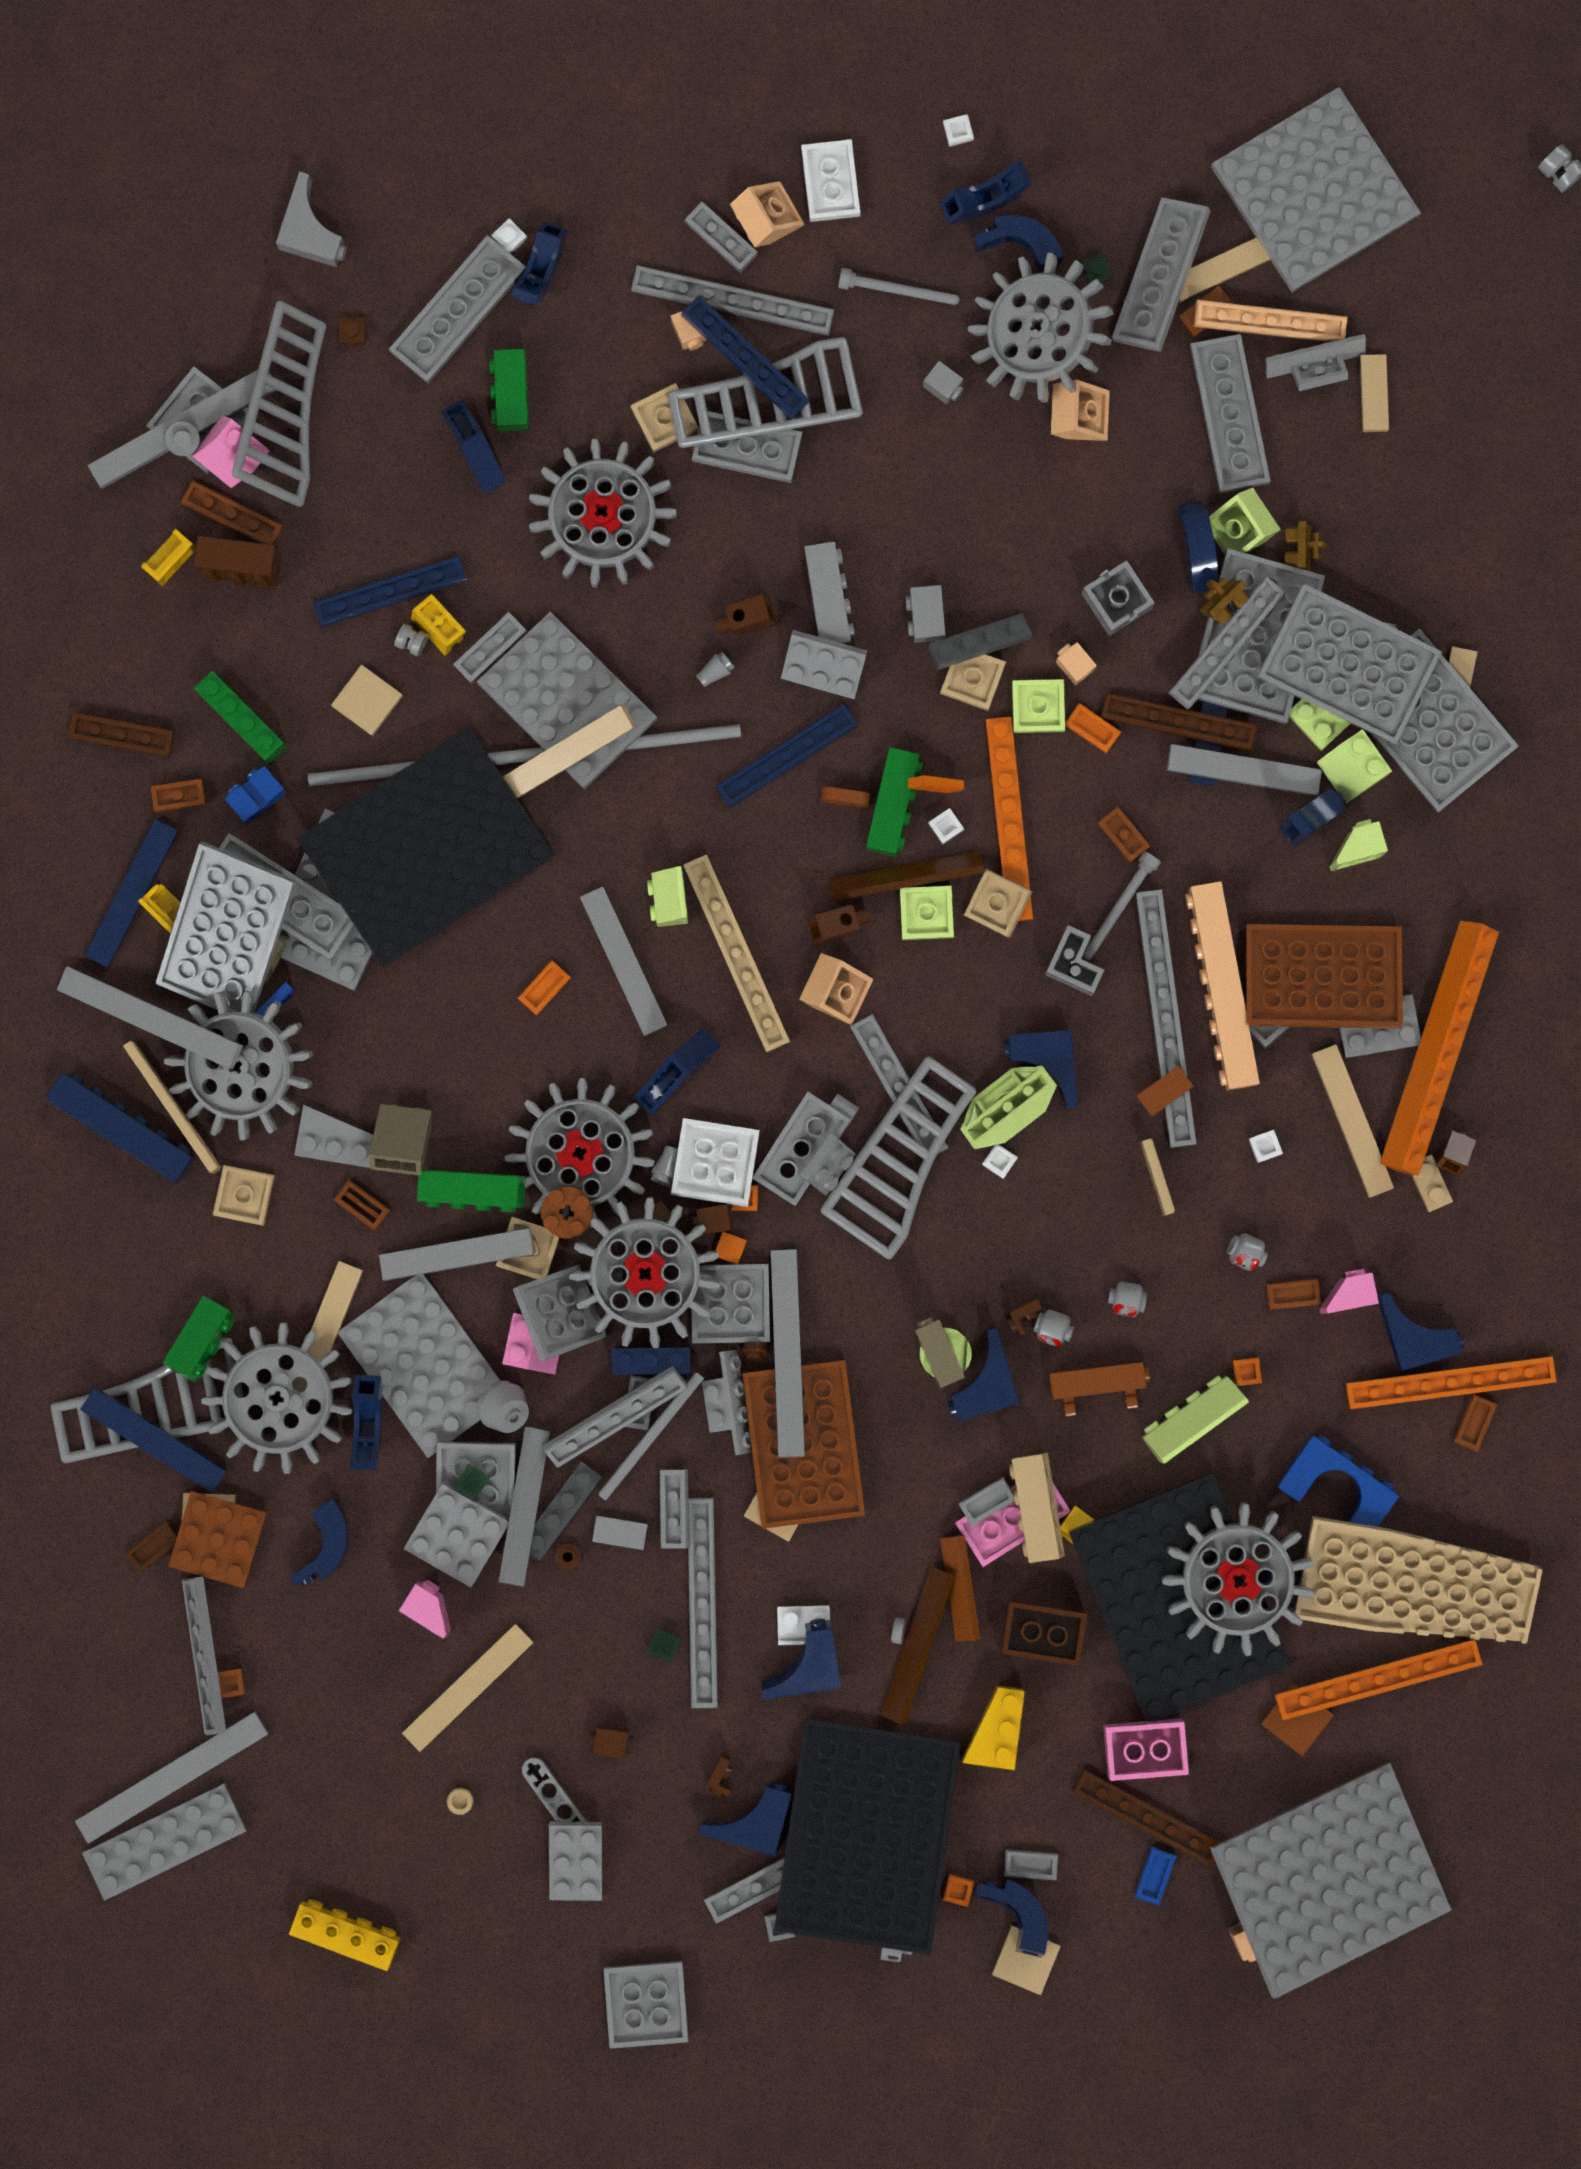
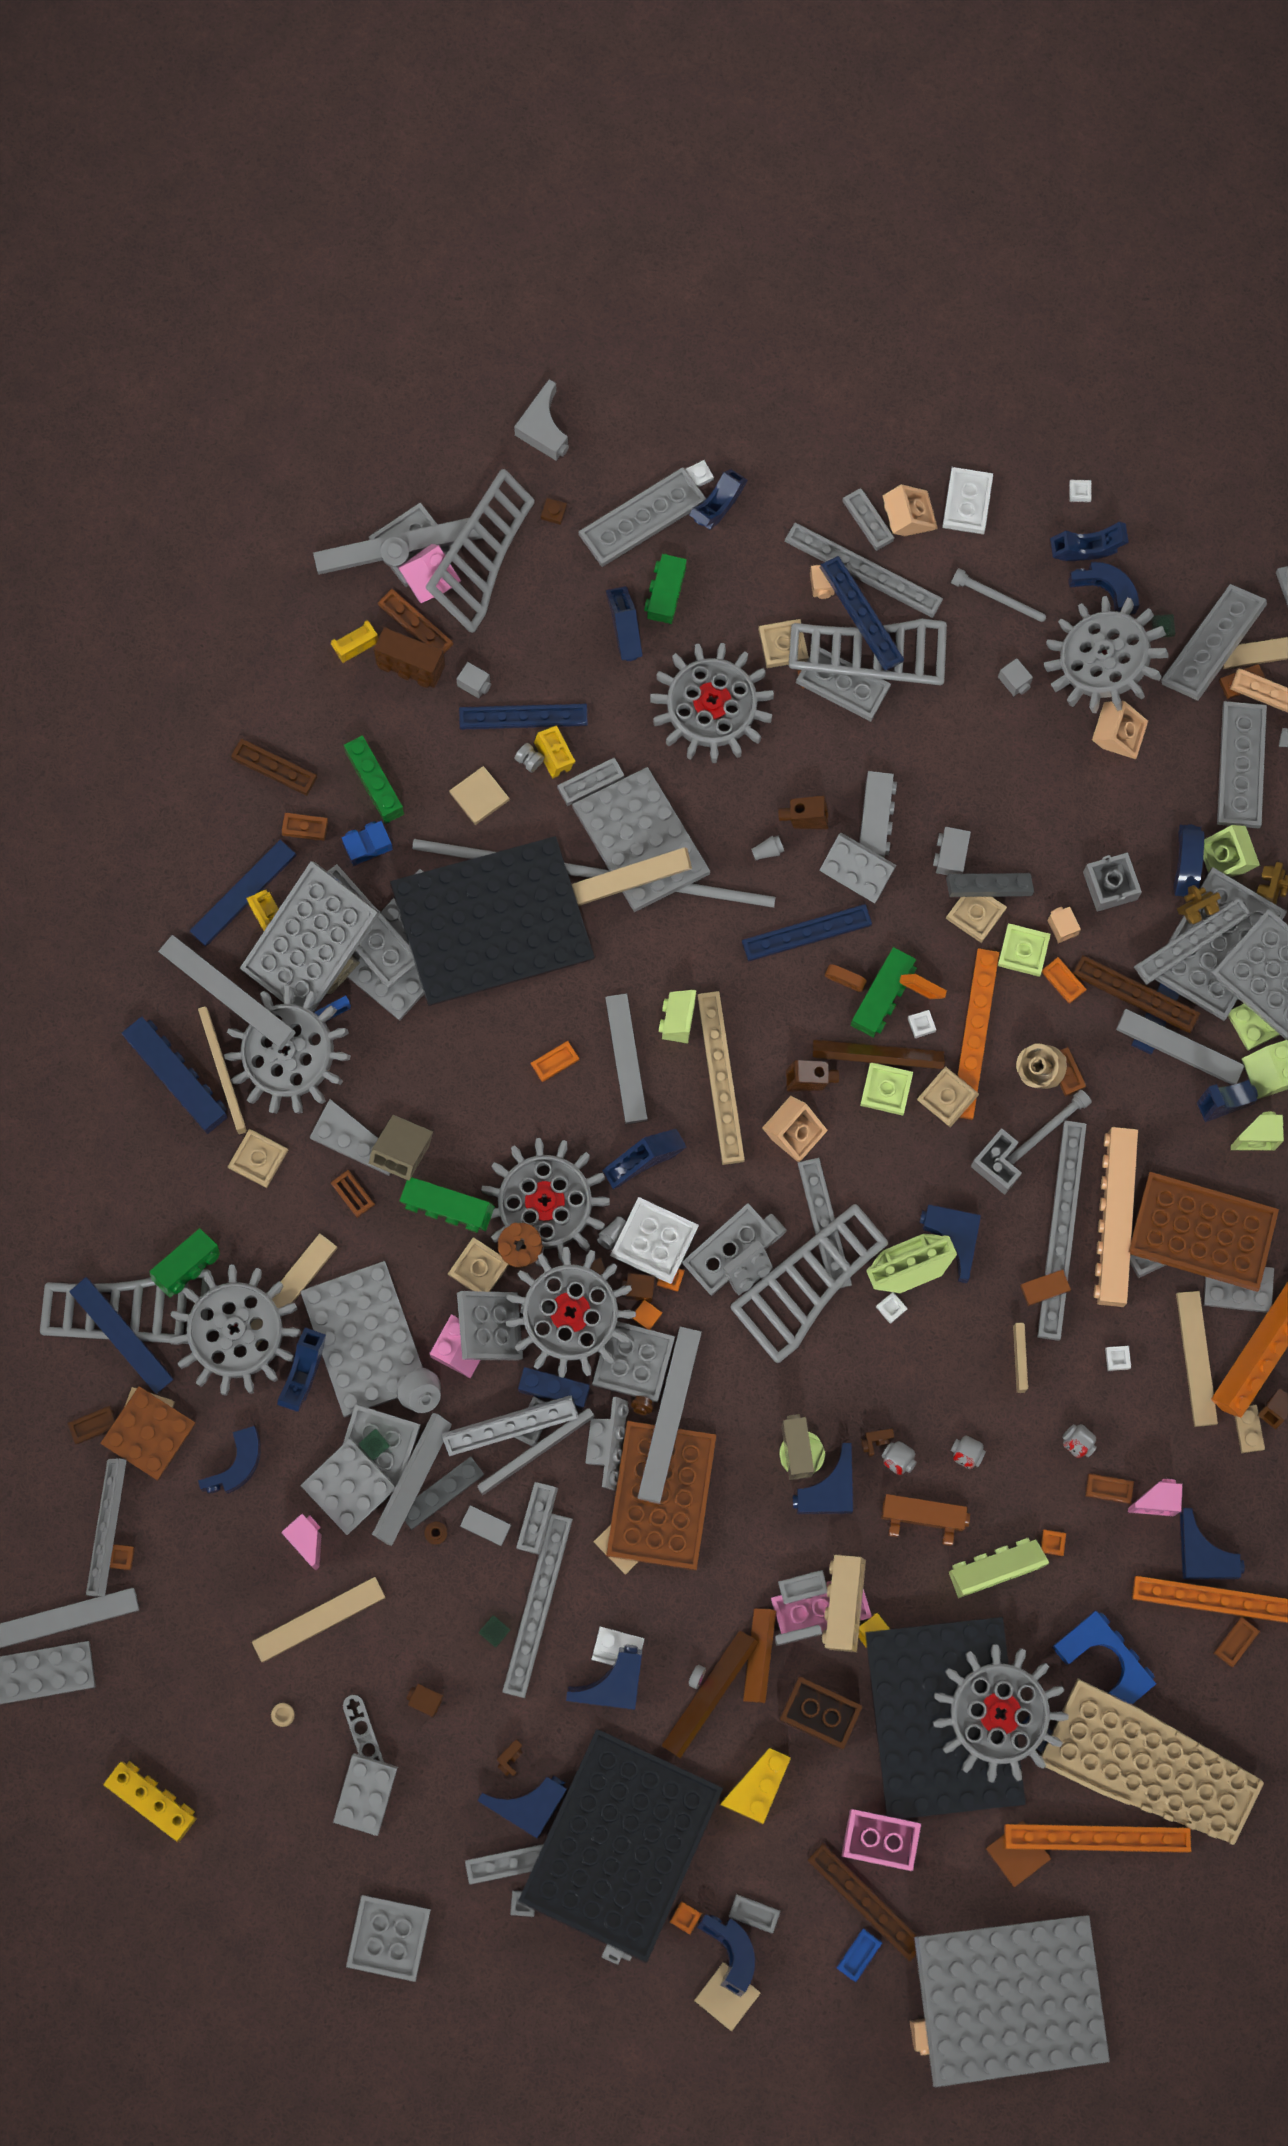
camera: 10 degrees right, 10 degrees down
light grey tile [379,1228,535,1281] -> none
none -> light grey brick [456,662,491,698]
none -> light grey tile [774,1625,822,1646]
none -> tan brick [1016,1044,1067,1089]

